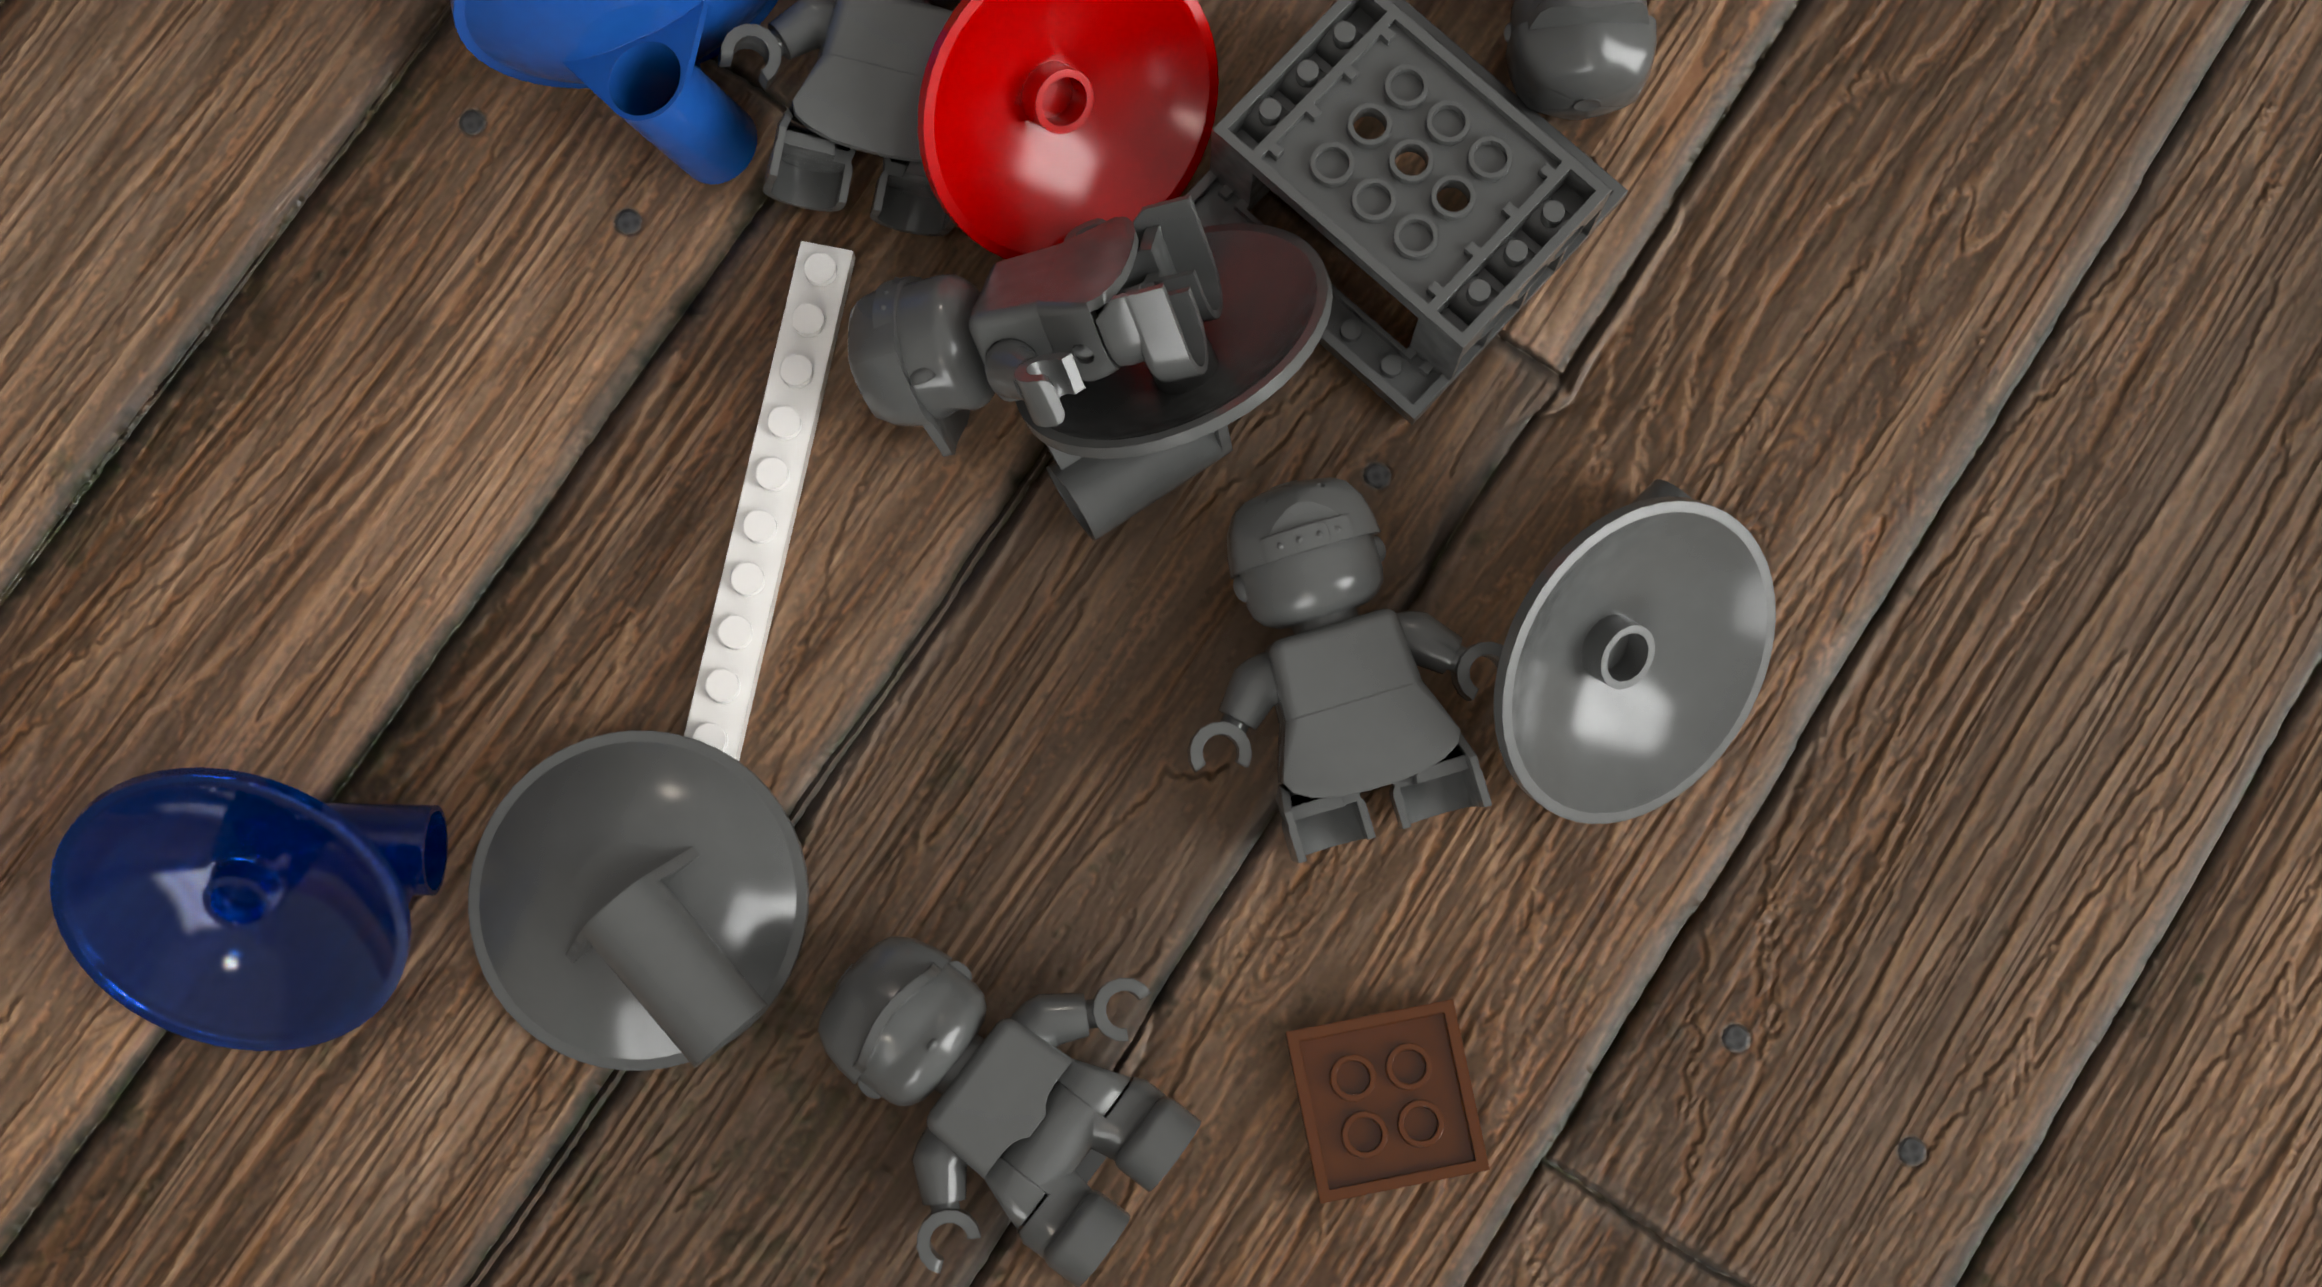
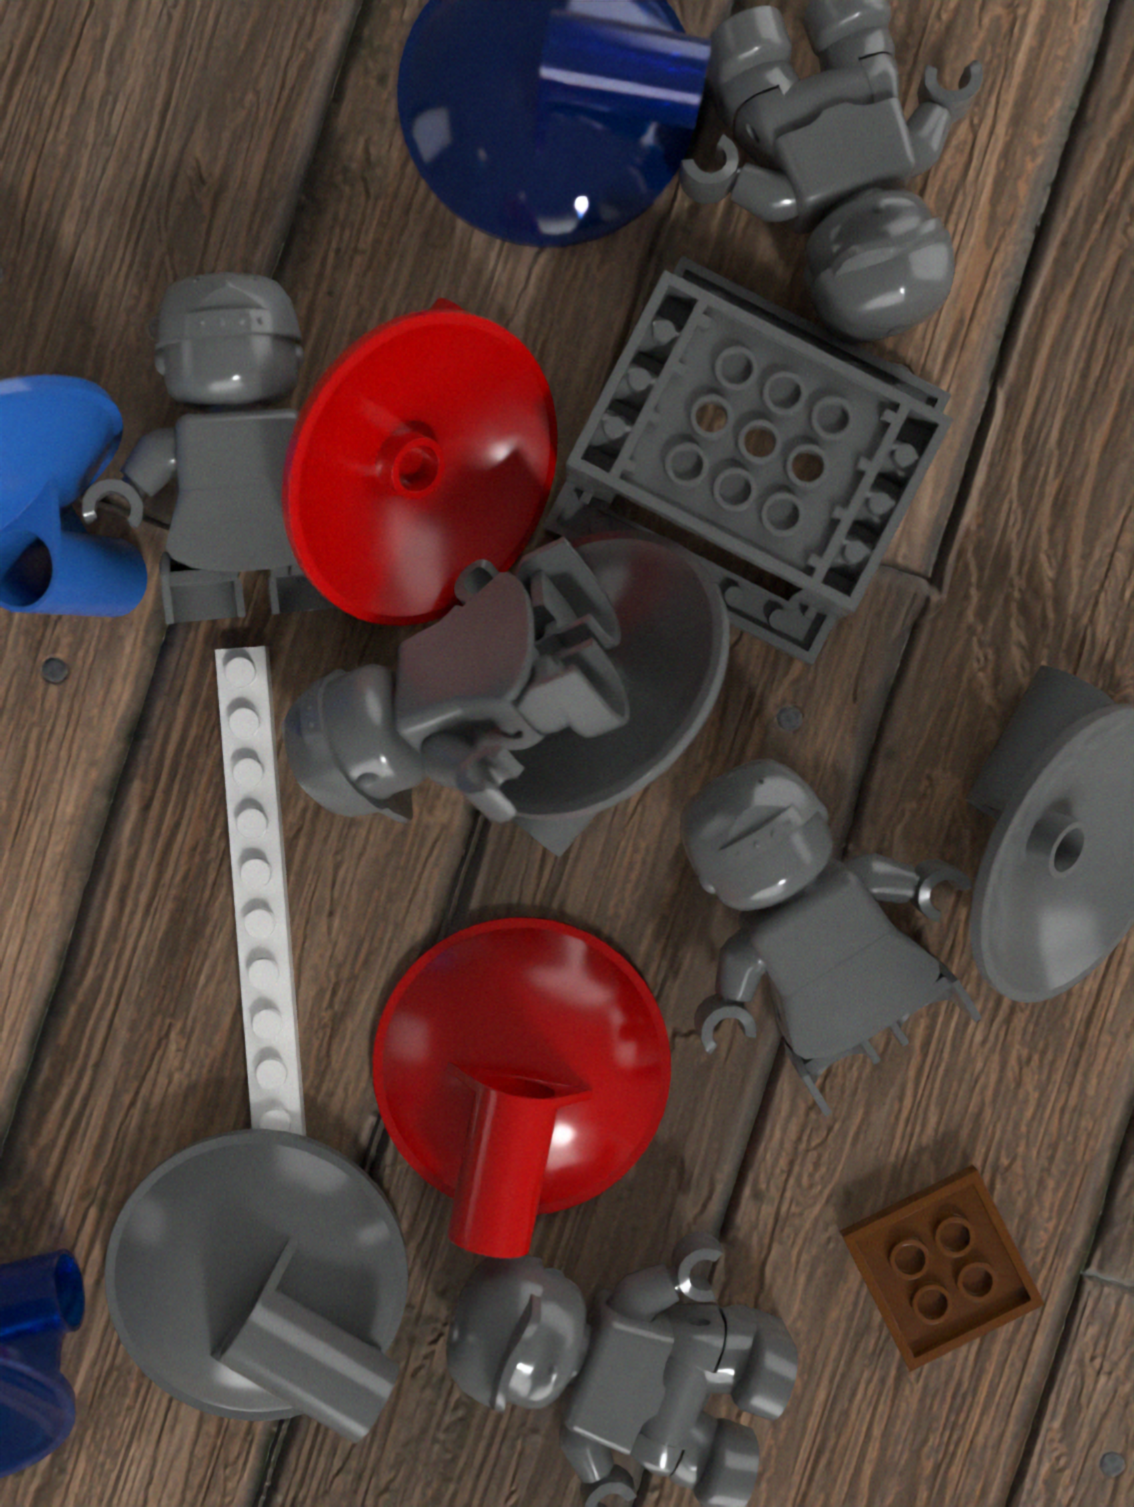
camera: 15 degrees left, 10 degrees up
none -> red dish [373,916,671,1258]

